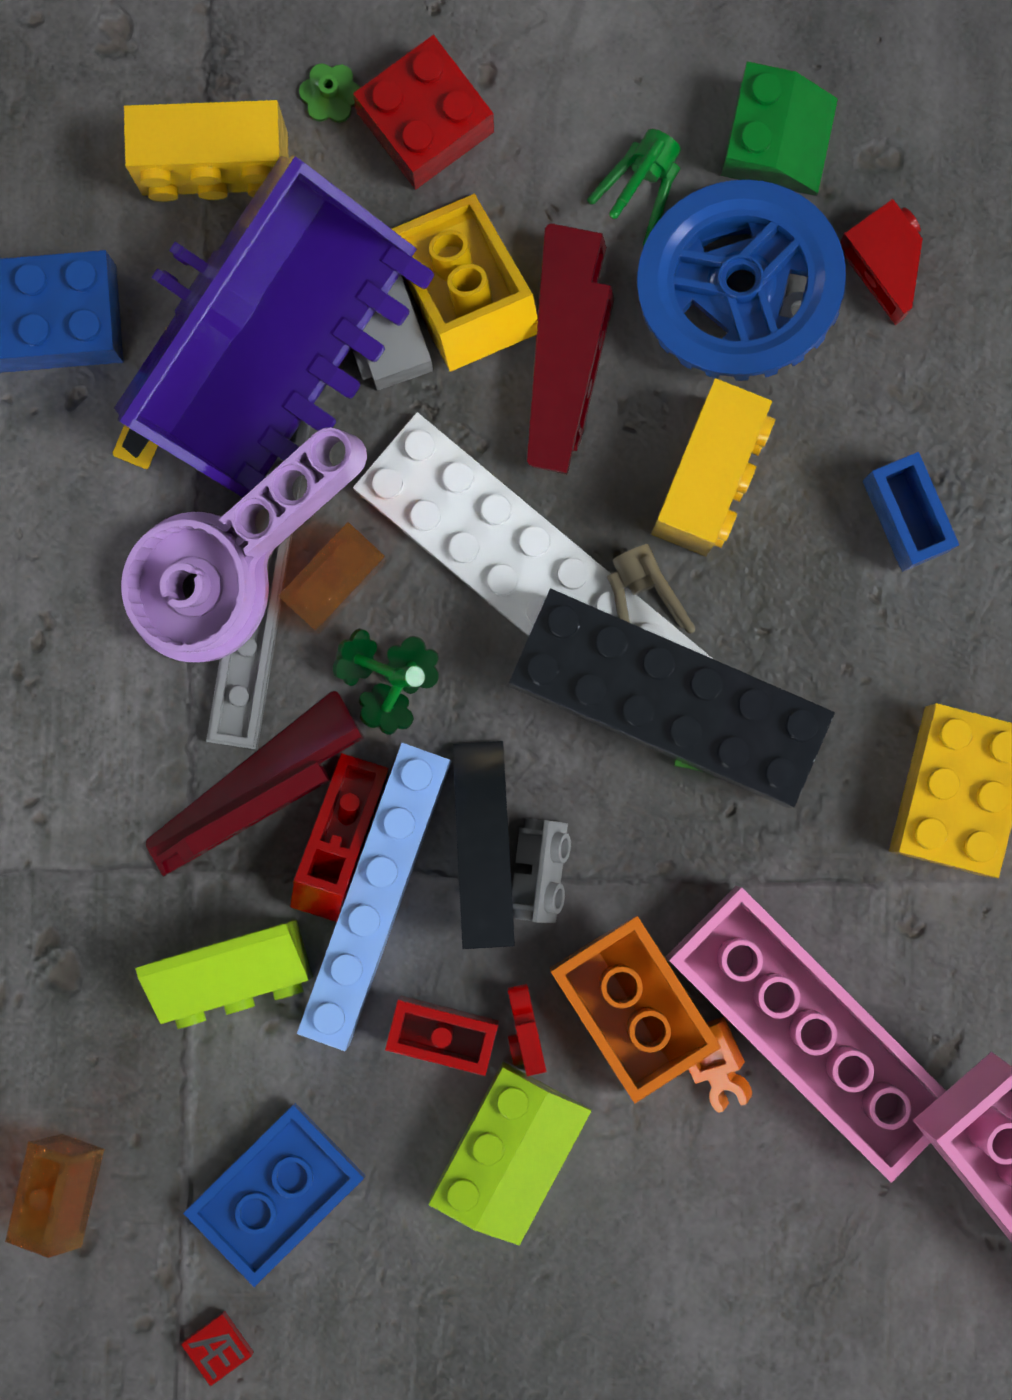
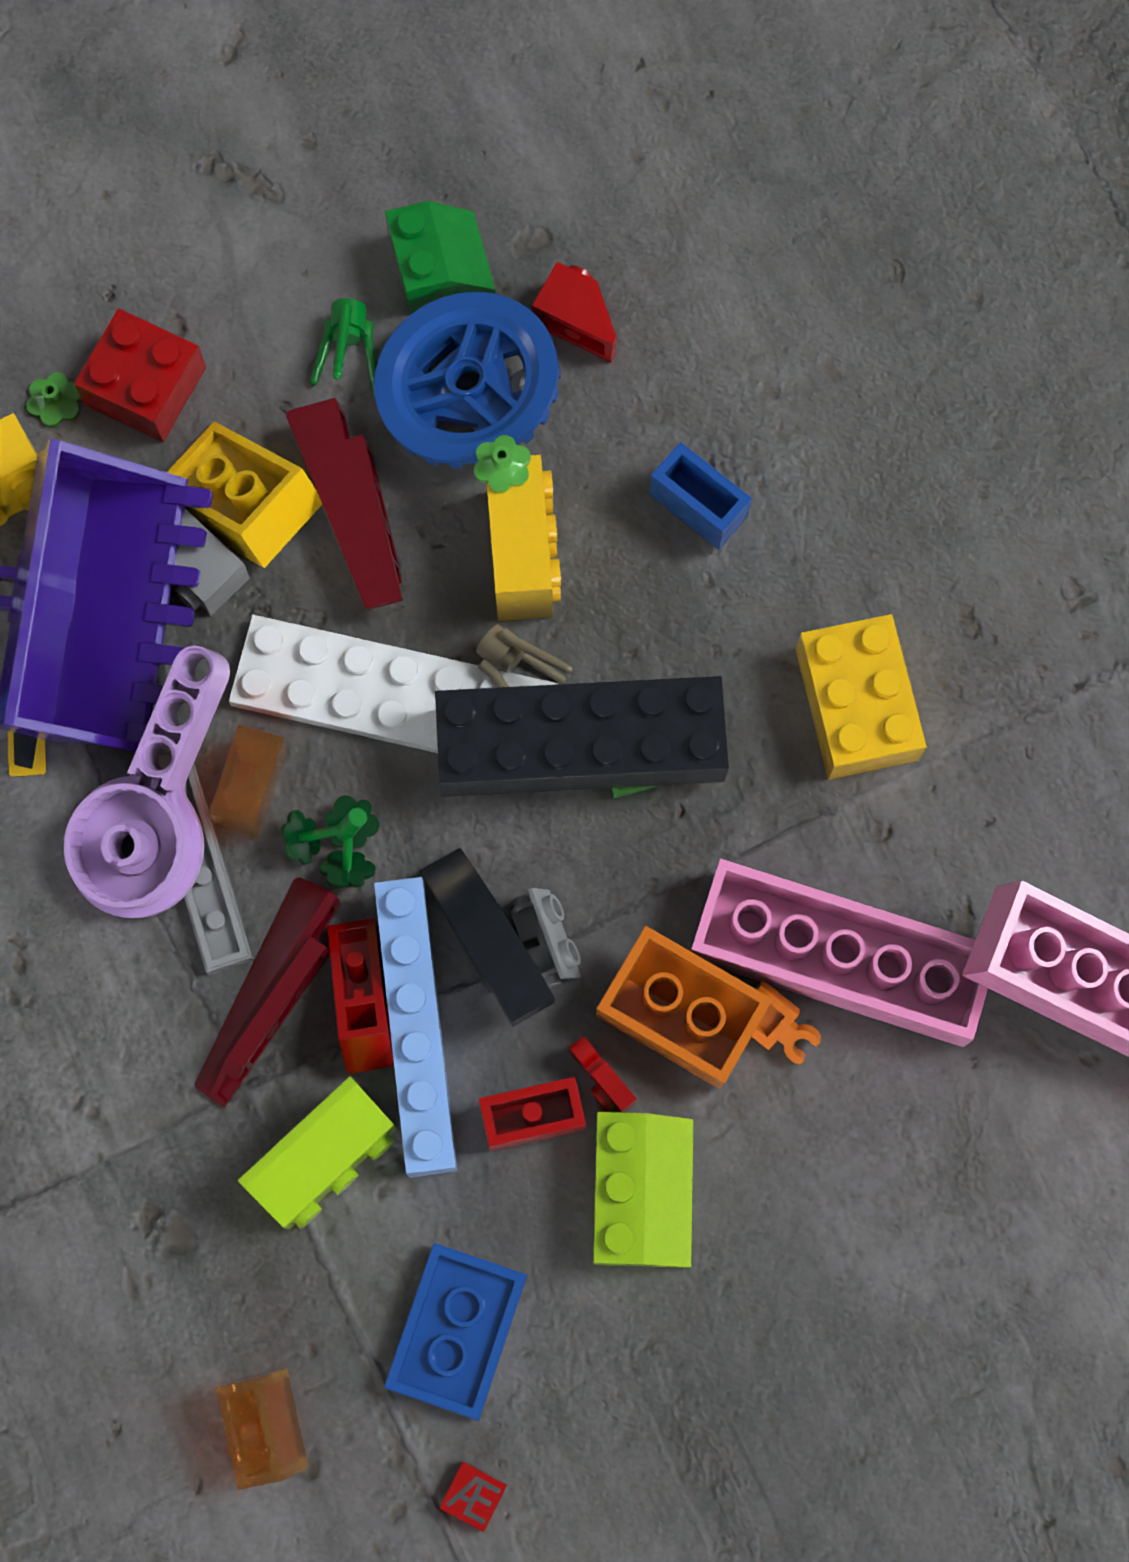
camera: 30 degrees left, 10 degrees down
none -> bright green plant [473,435,531,493]

